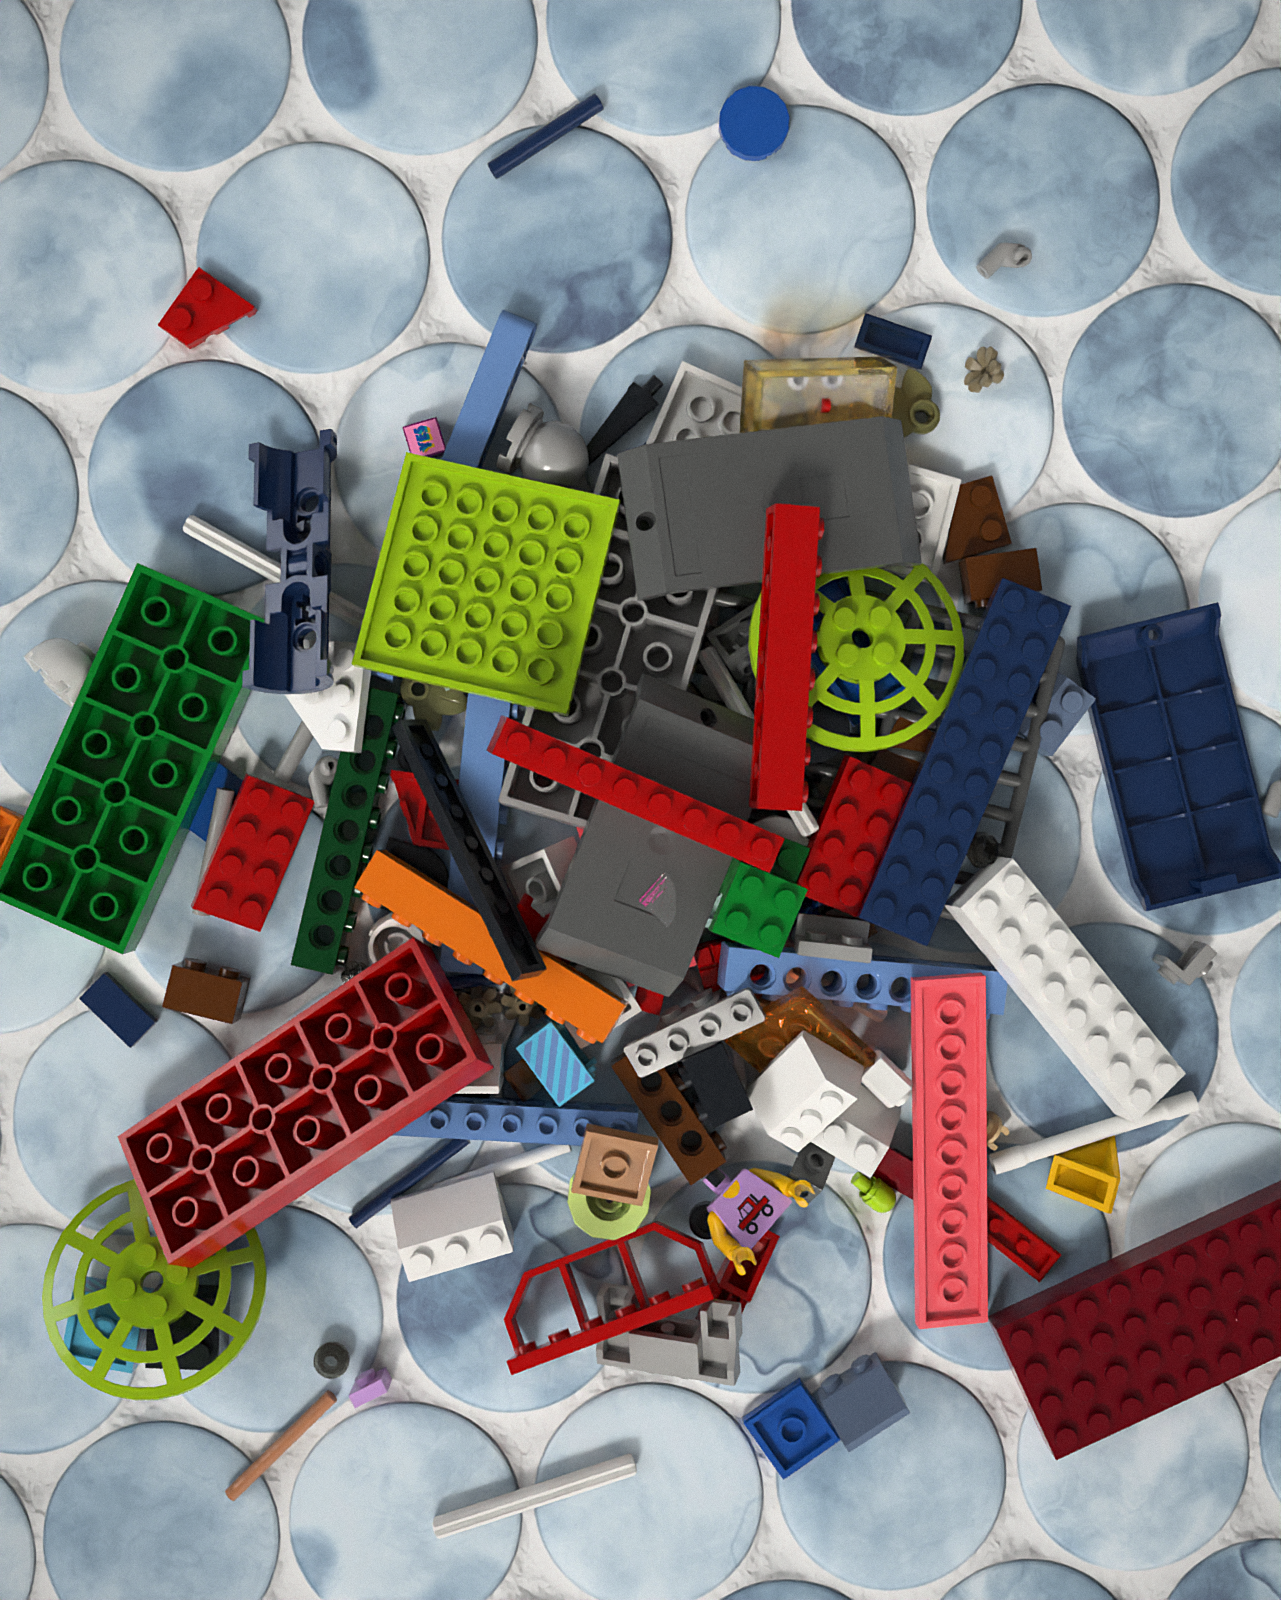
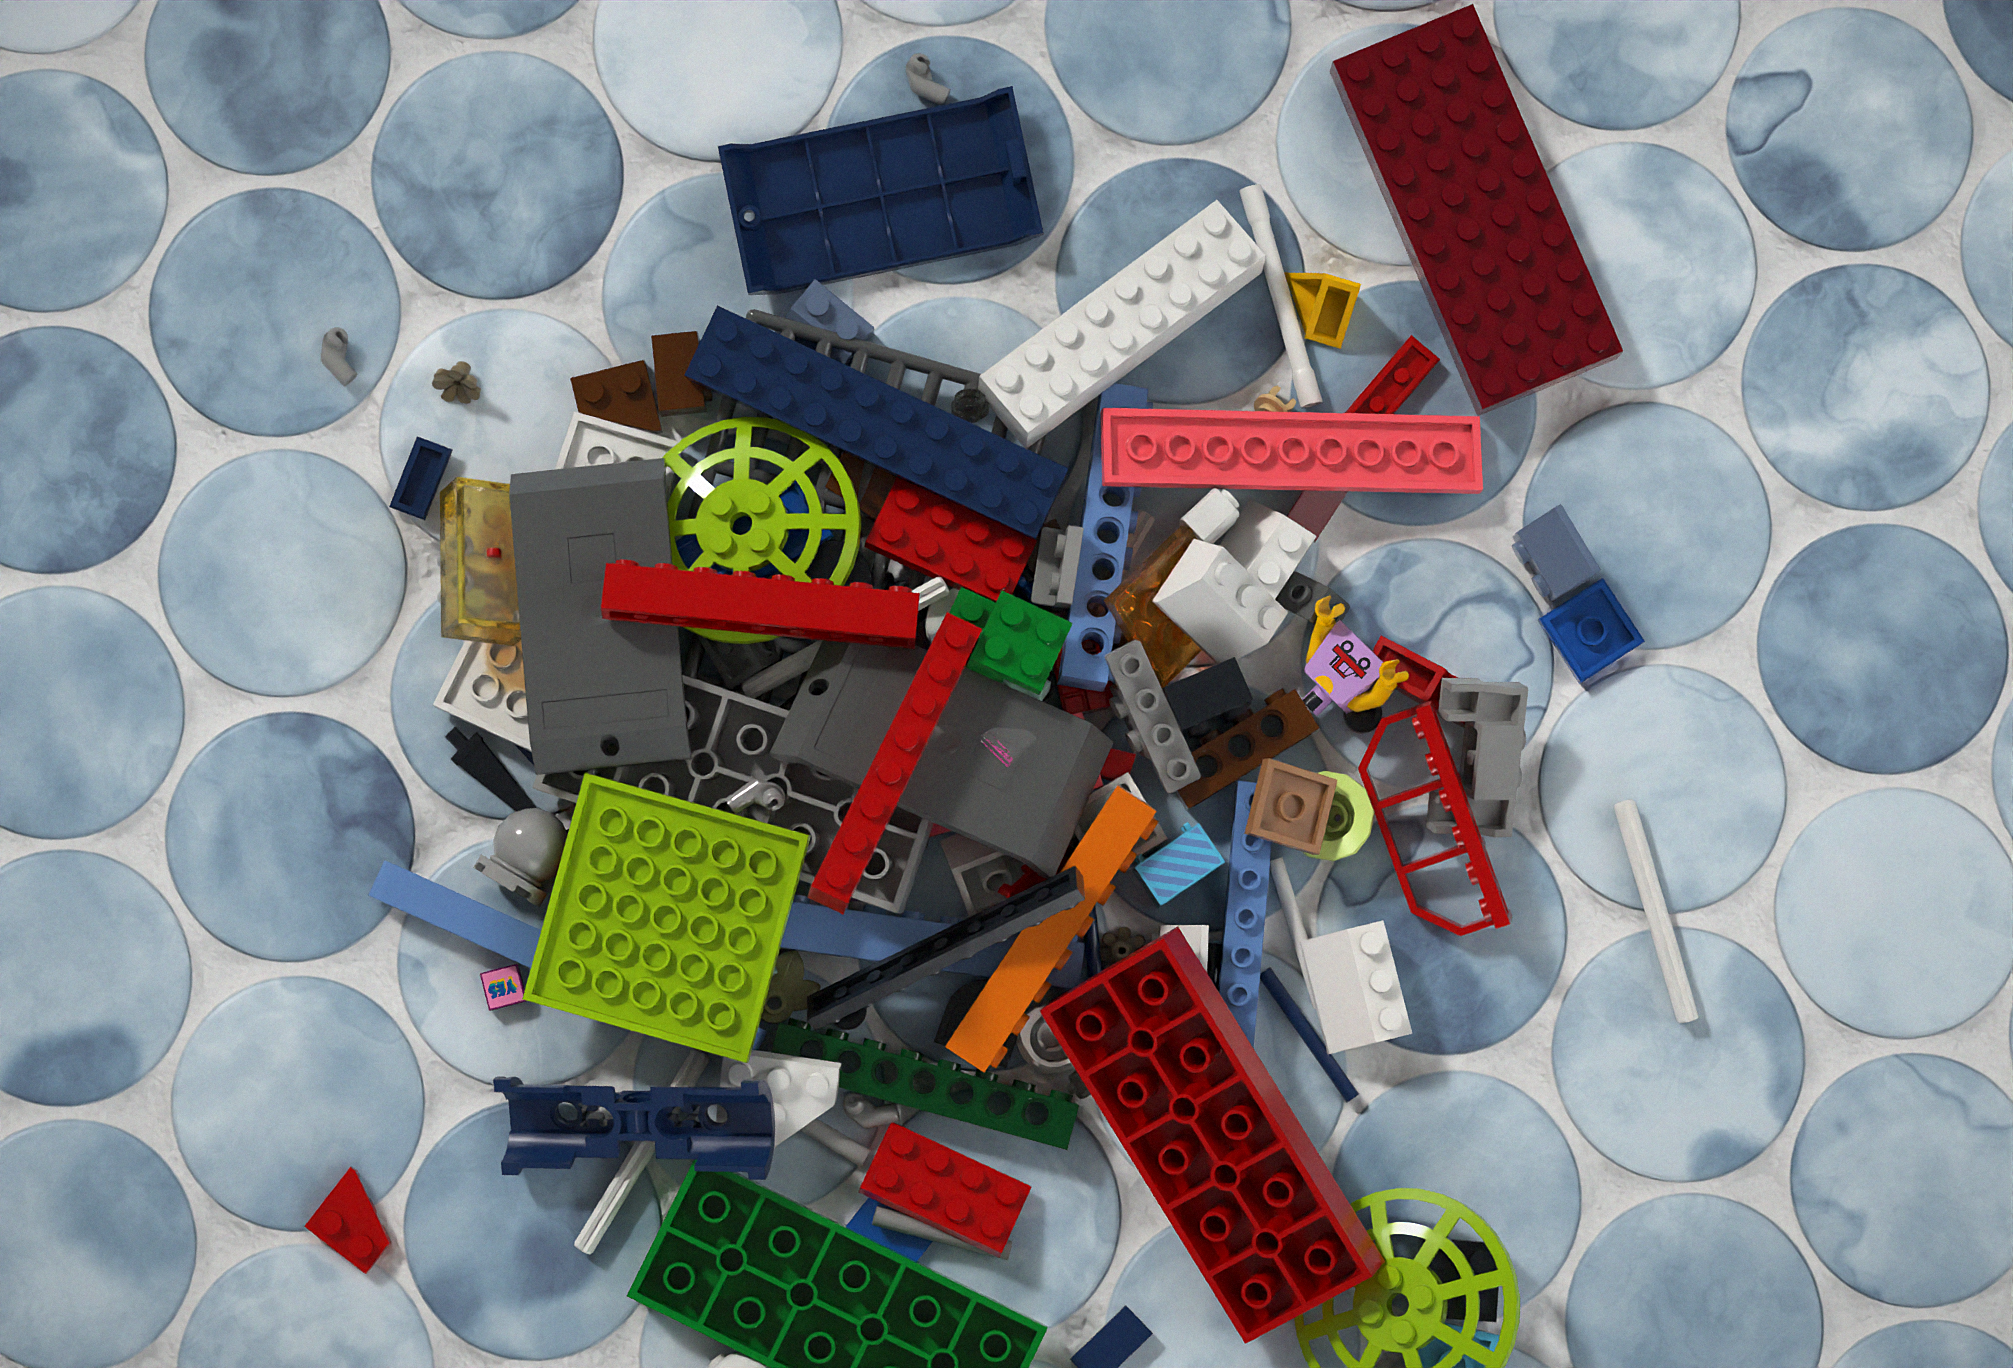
camera: 90 degrees left, 5 degrees down
reddish brown brick [162,958,251,1024] -> none
nougat bar [225,1390,337,1501] -> none
clear smoke plate [313,1342,350,1379] -> none
lavender plate [349,1367,392,1408] -> none
red wing [390,770,459,850] -> none
dark blue piece [487,93,604,179] -> none
dark tan plant [500,985,544,1026] -> none
reddish brown tile [503,1057,544,1102] -> none
blue tile [718,86,790,161] -> none
lime cylinder [851,1172,896,1213] -> none
olive plate [874,369,940,438] -> none
light grey bracket [1152,941,1217,986] -> none
none -> light grey arm [726,779,785,814]

